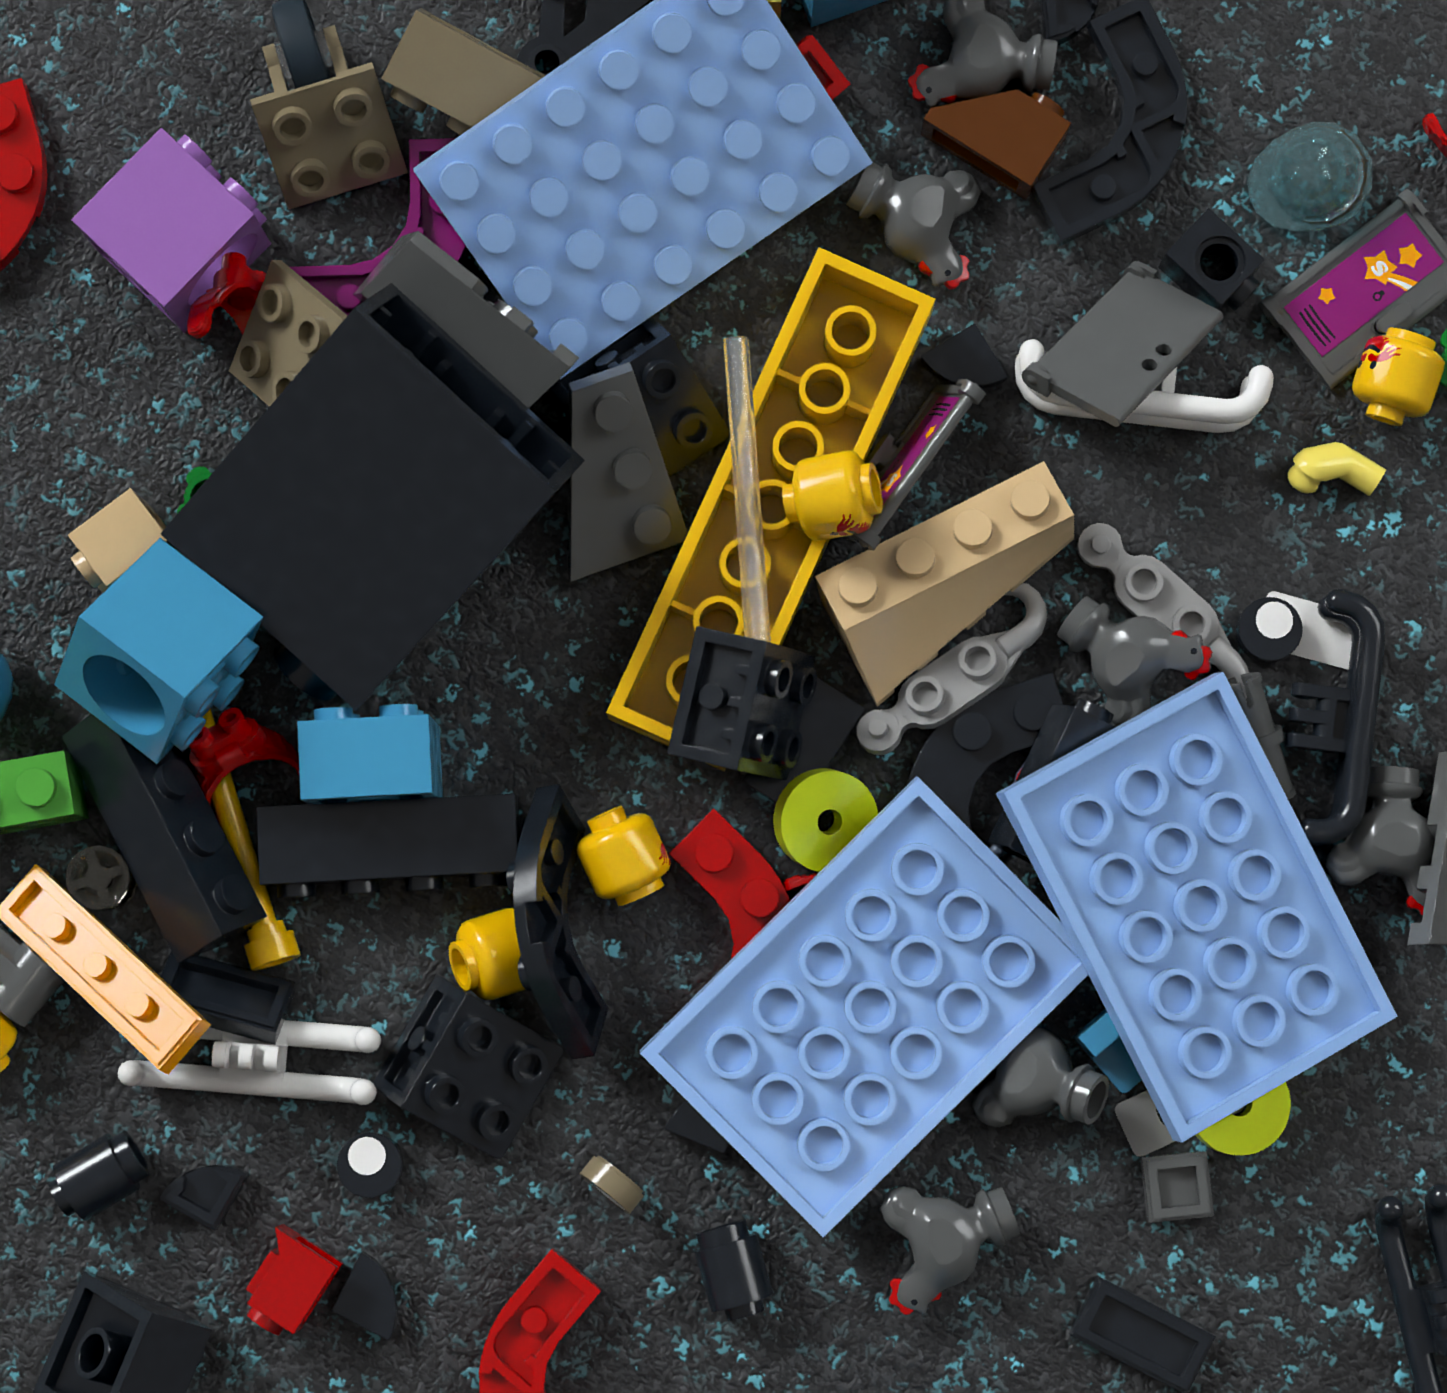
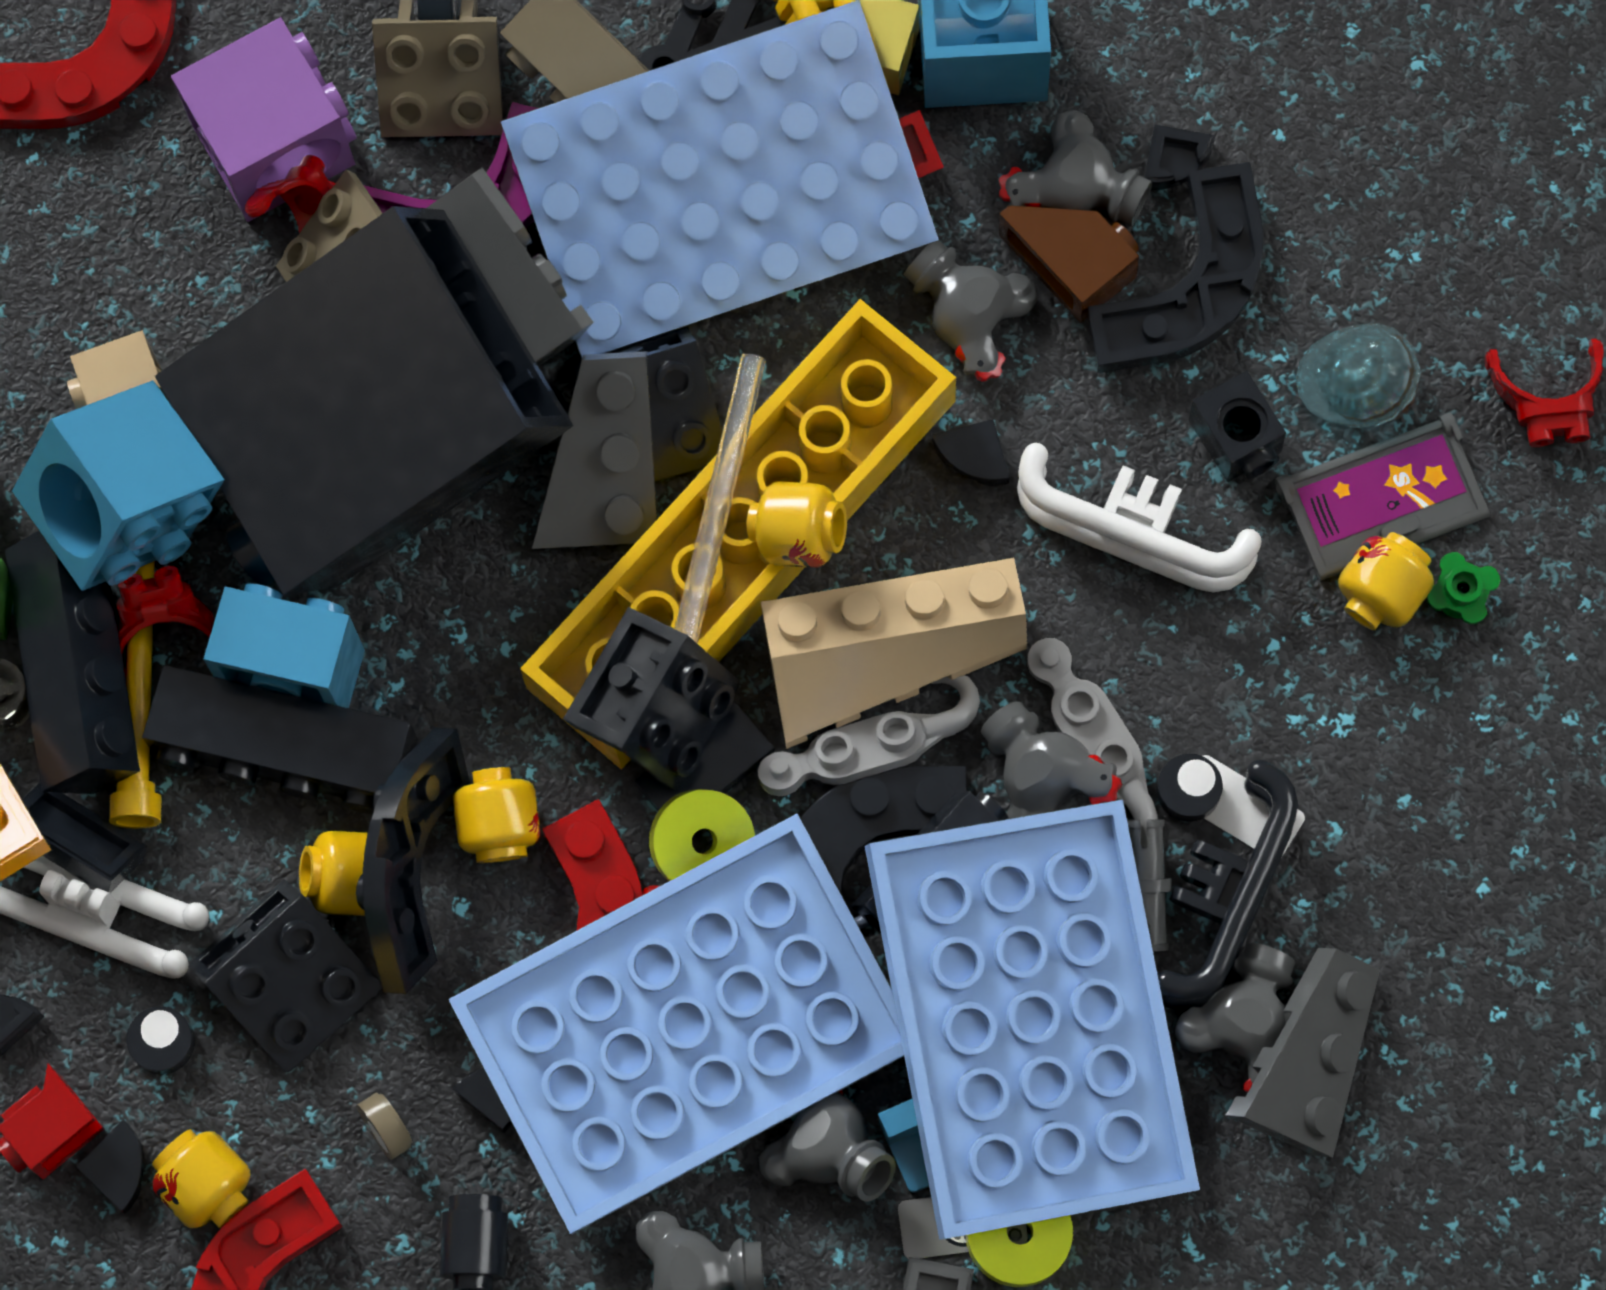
camera: 20 degrees right, 10 degrees down
dark grey door [838,379,986,551] -> none
dark grey door [1022,261,1223,427] -> none
light yellow arm [1288,442,1386,496] -> none
none -> yellow head [152,1129,251,1228]

